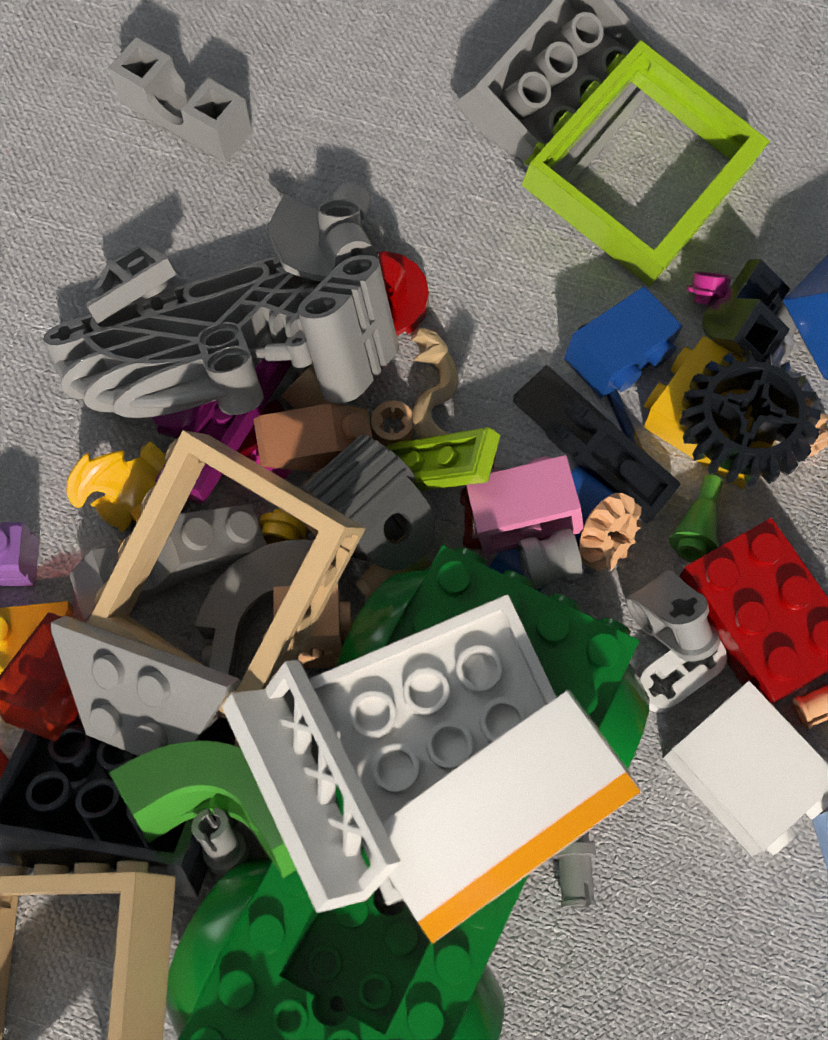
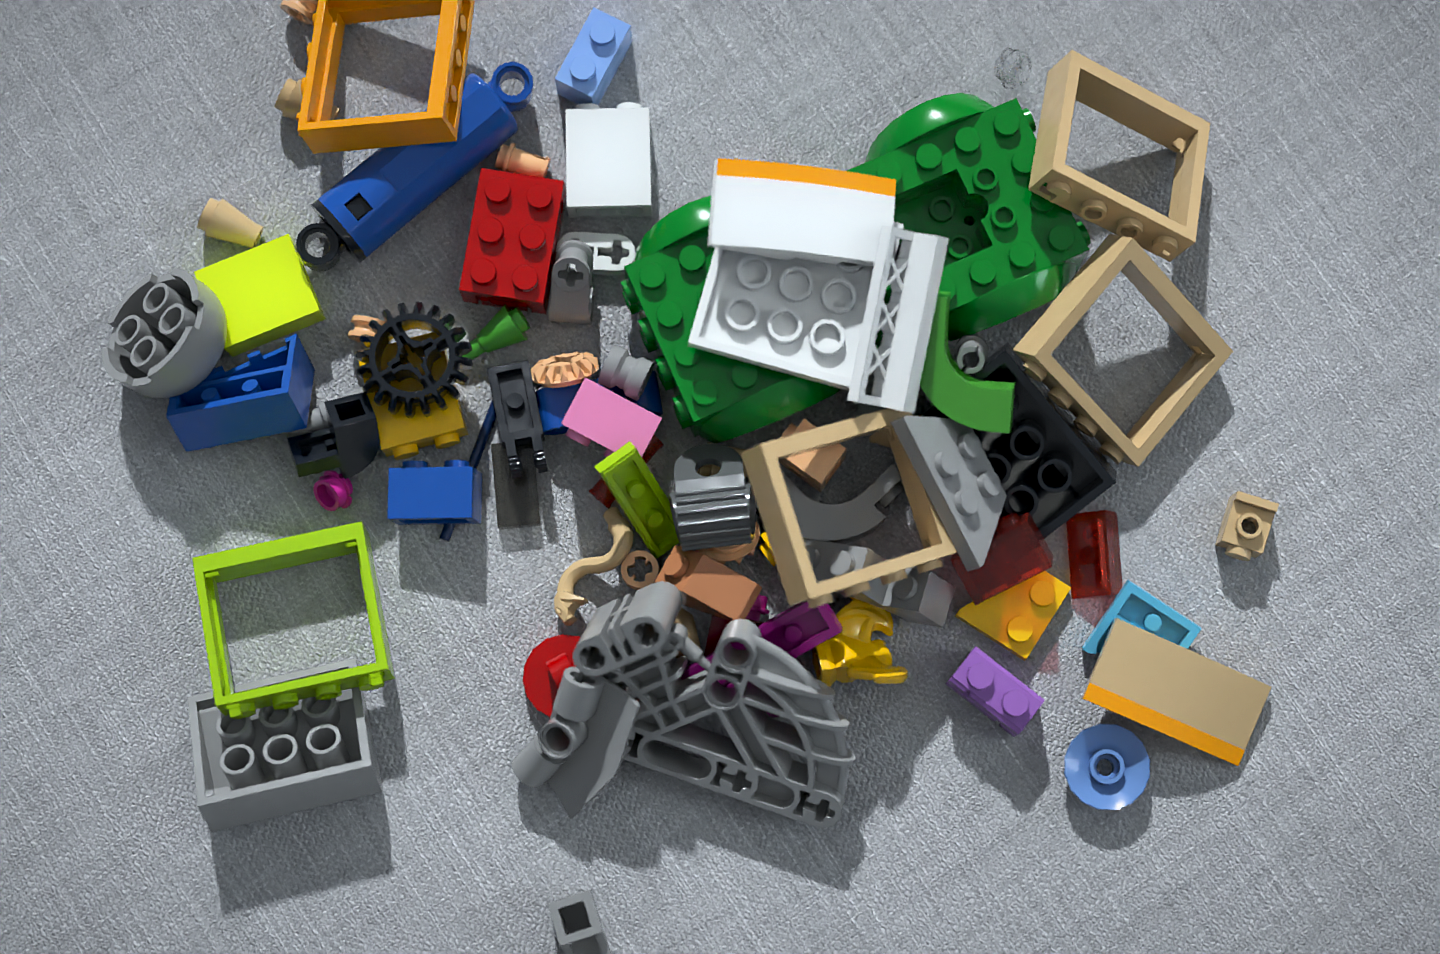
camera: 145 degrees left, 10 degrees up
light grey wing [86,242,177,324] -> none

